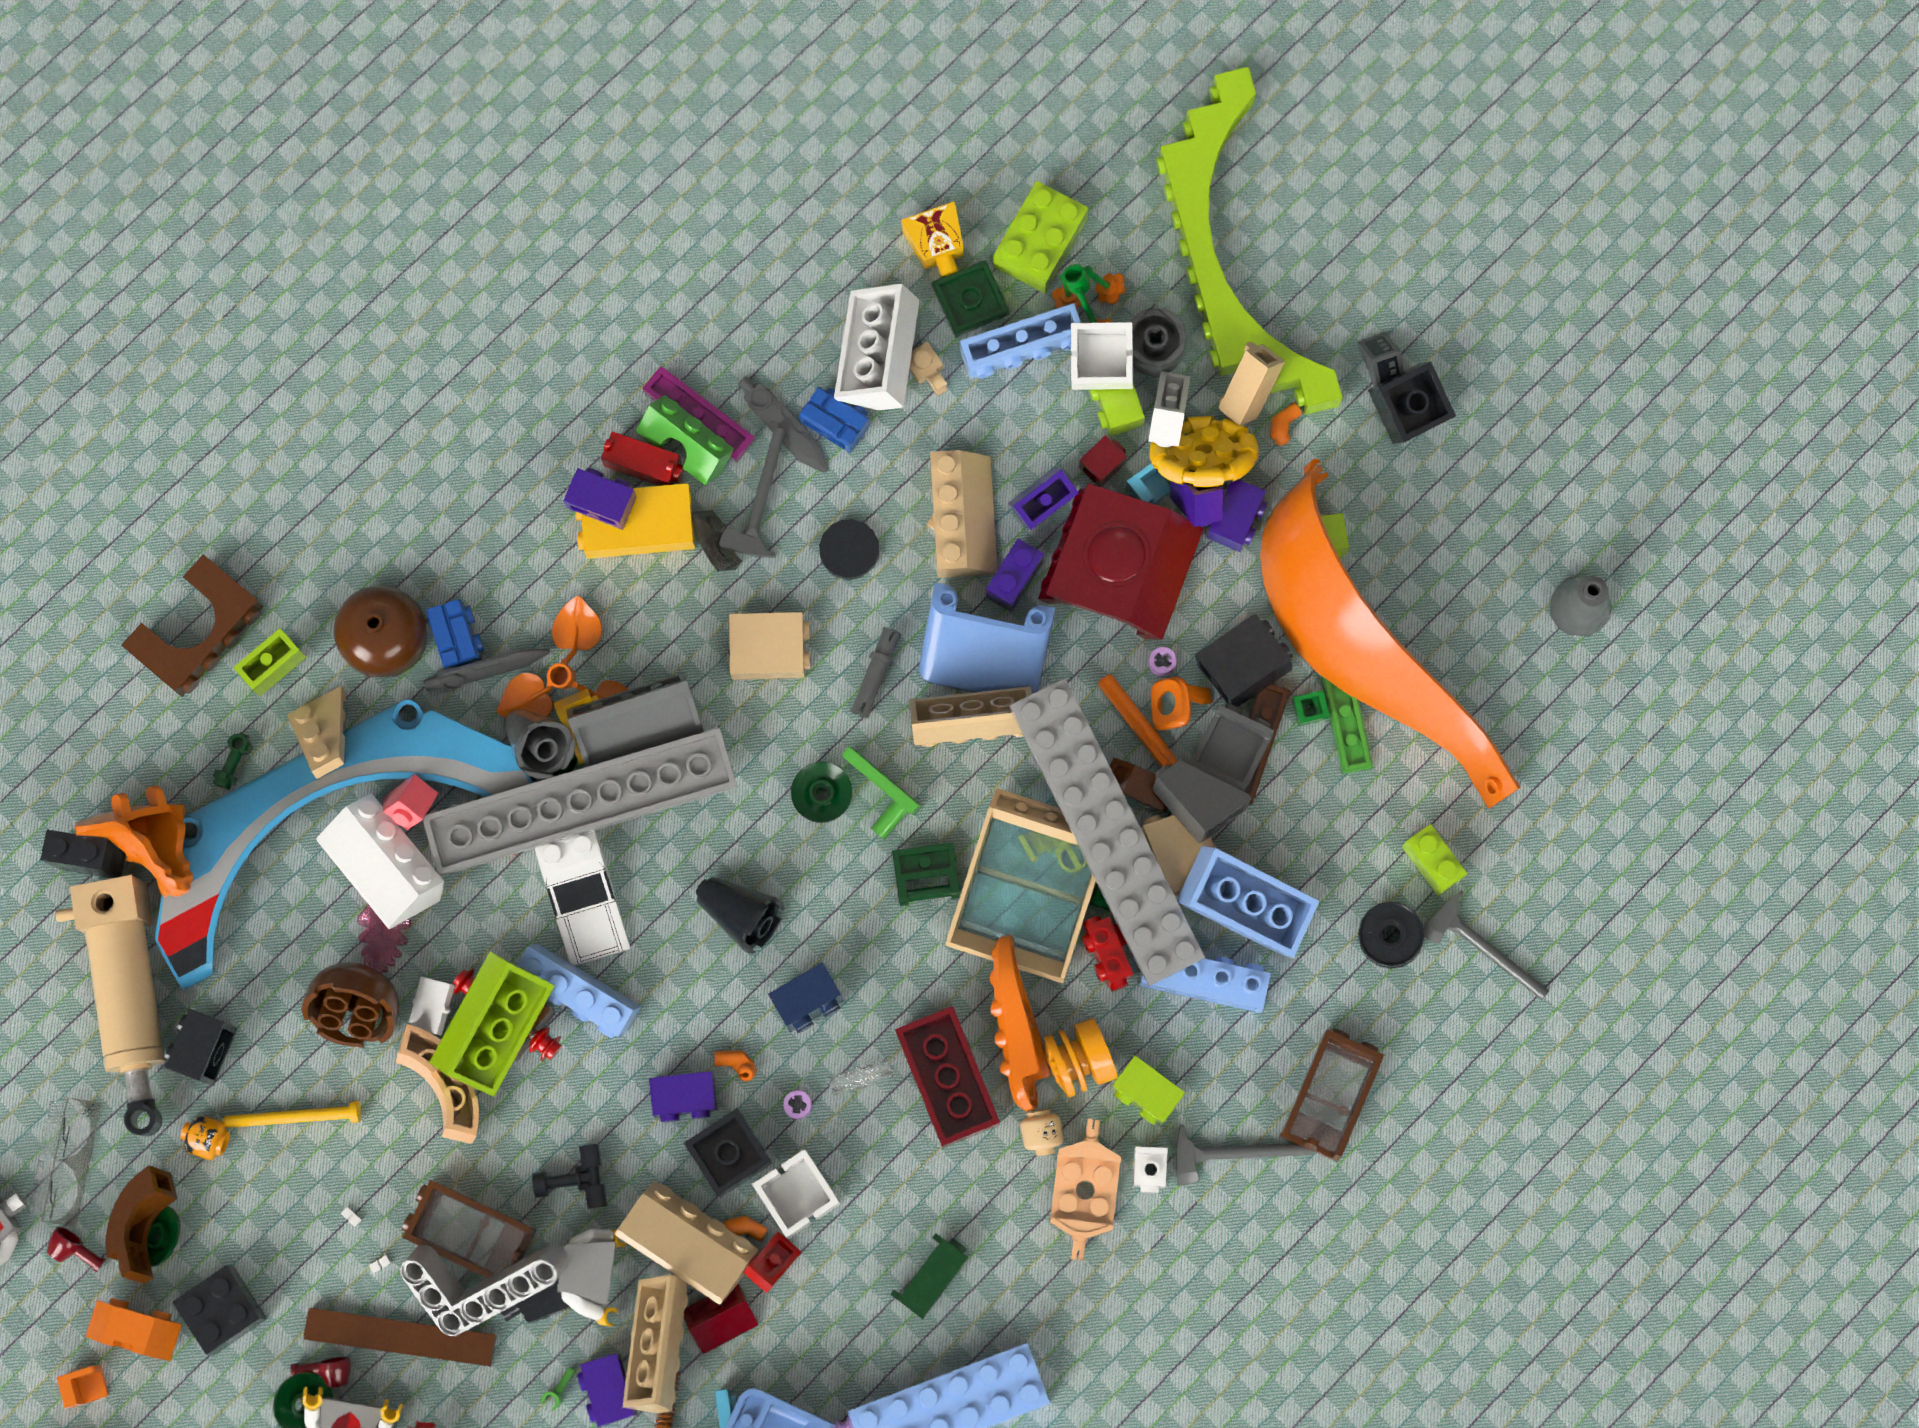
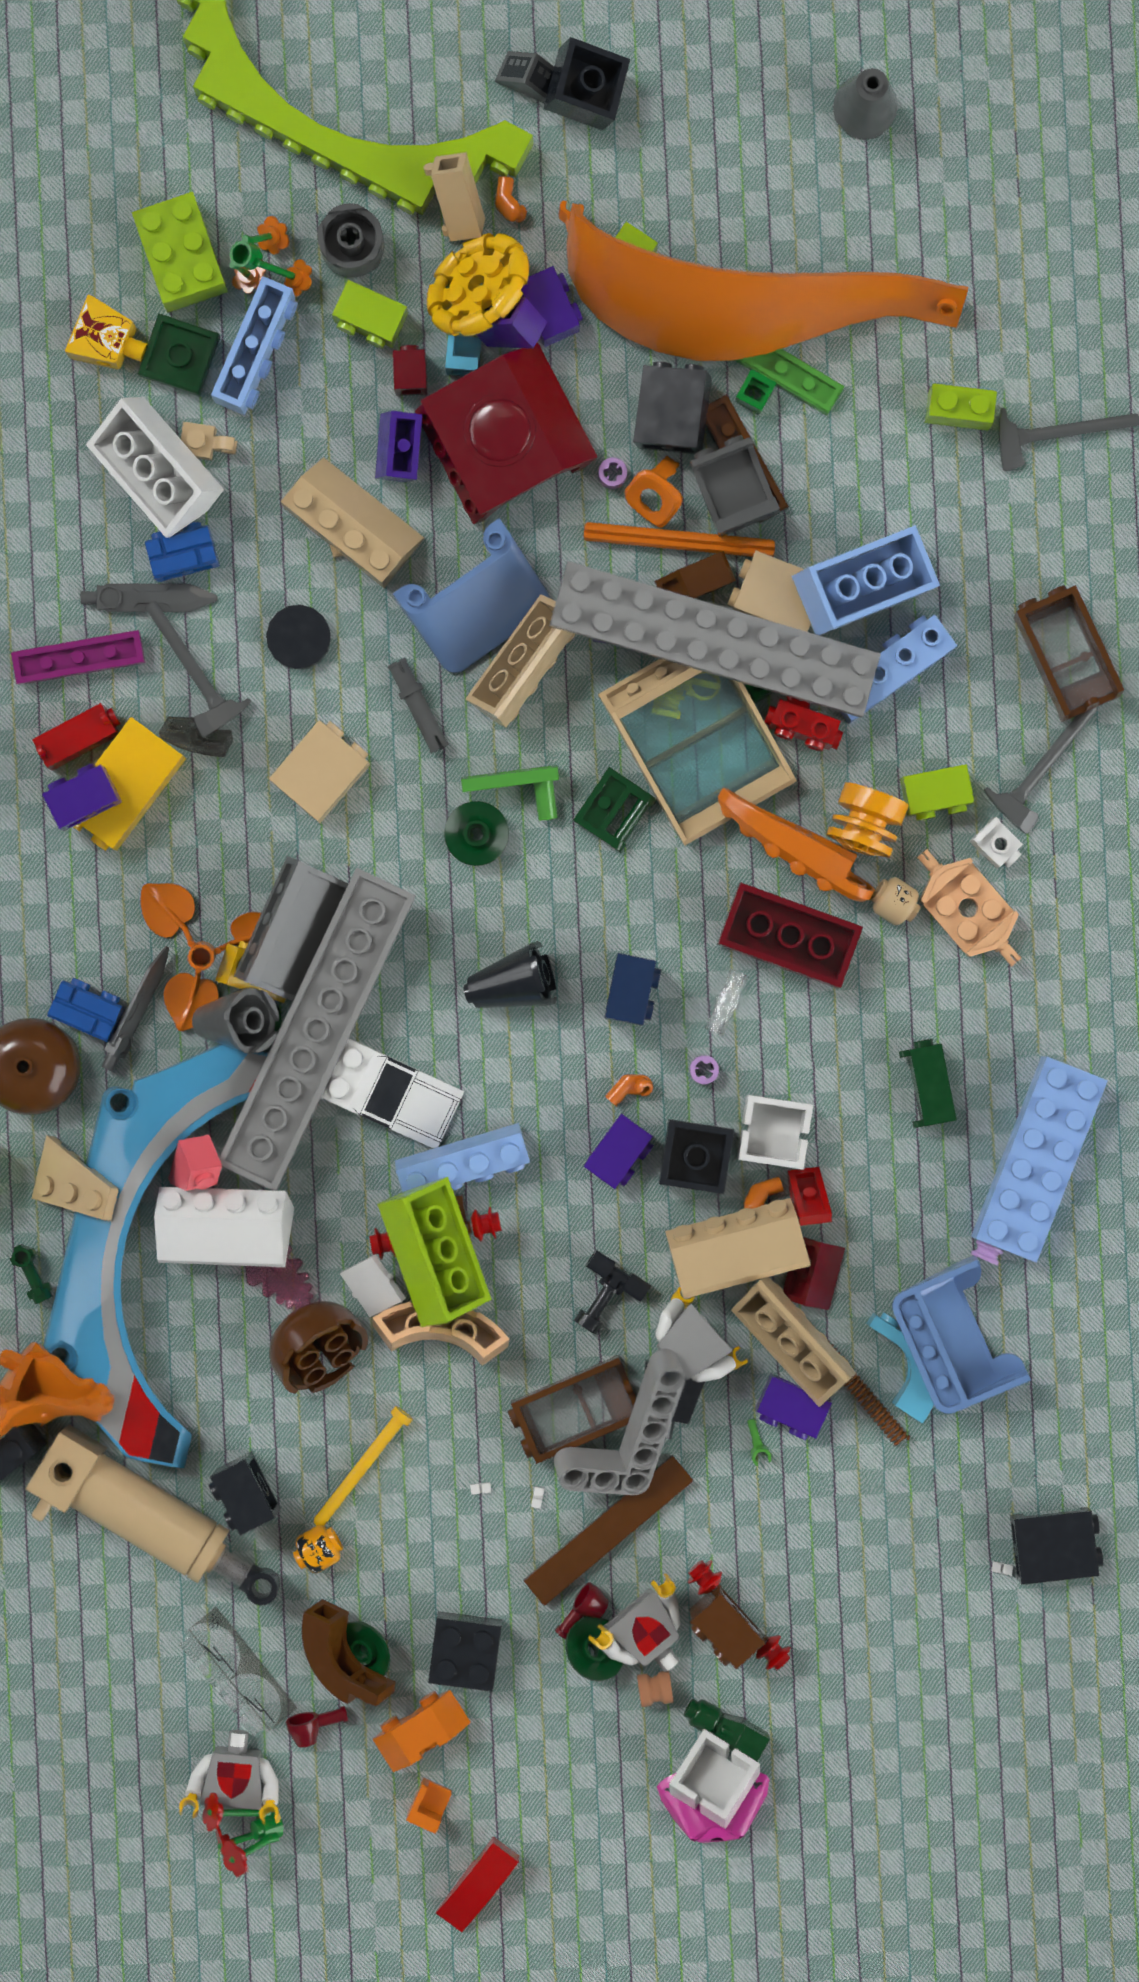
camera: 55 degrees left, 10 degrees up
bright green arch [636,395,734,486] -> none
dark purple brick [986,538,1044,612] -> none
white piece [1071,322,1133,390] -> none
white brick [1148,371,1191,447] -> none
dark grey slope [1152,760,1251,844] -> none
black wheel [1358,901,1424,969] -> none

